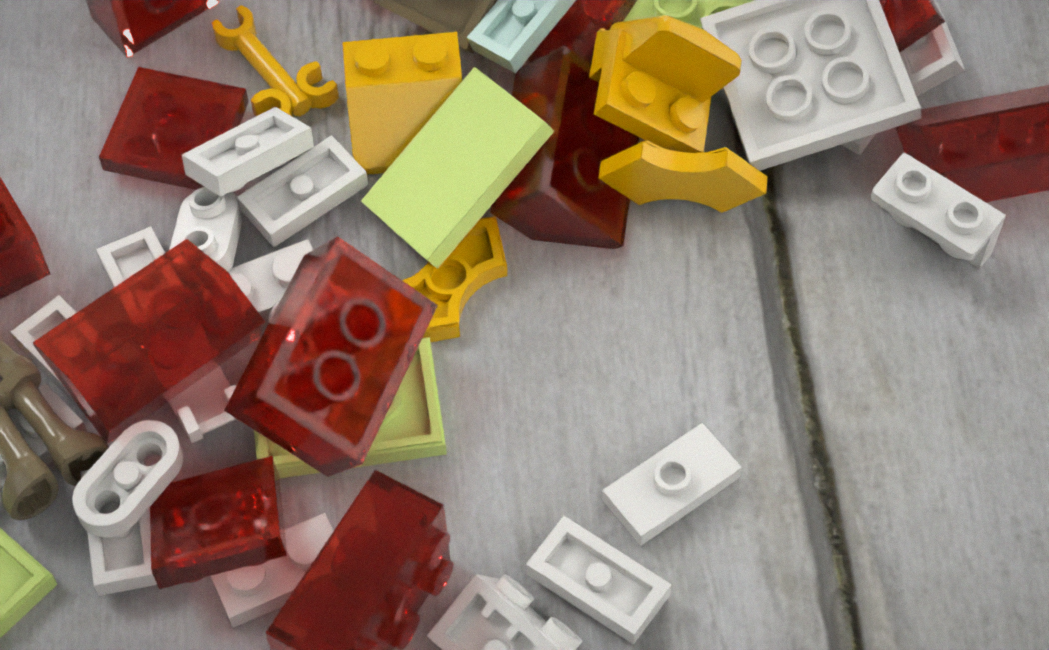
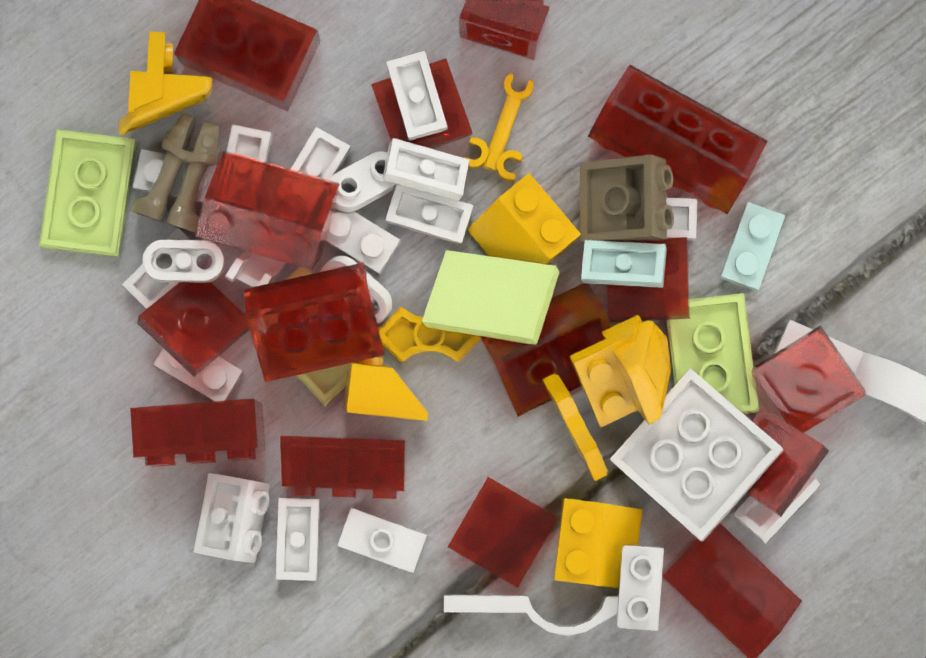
camera: 55 degrees right, 25 degrees up
none -> clear red slope [280,436,407,499]
none -> yellow slope [343,355,428,421]
none -> white plate [386,51,447,141]
none -> white piece [444,594,619,636]
none -> clear red plate [448,477,558,588]
none -> yellow slope [552,498,643,588]

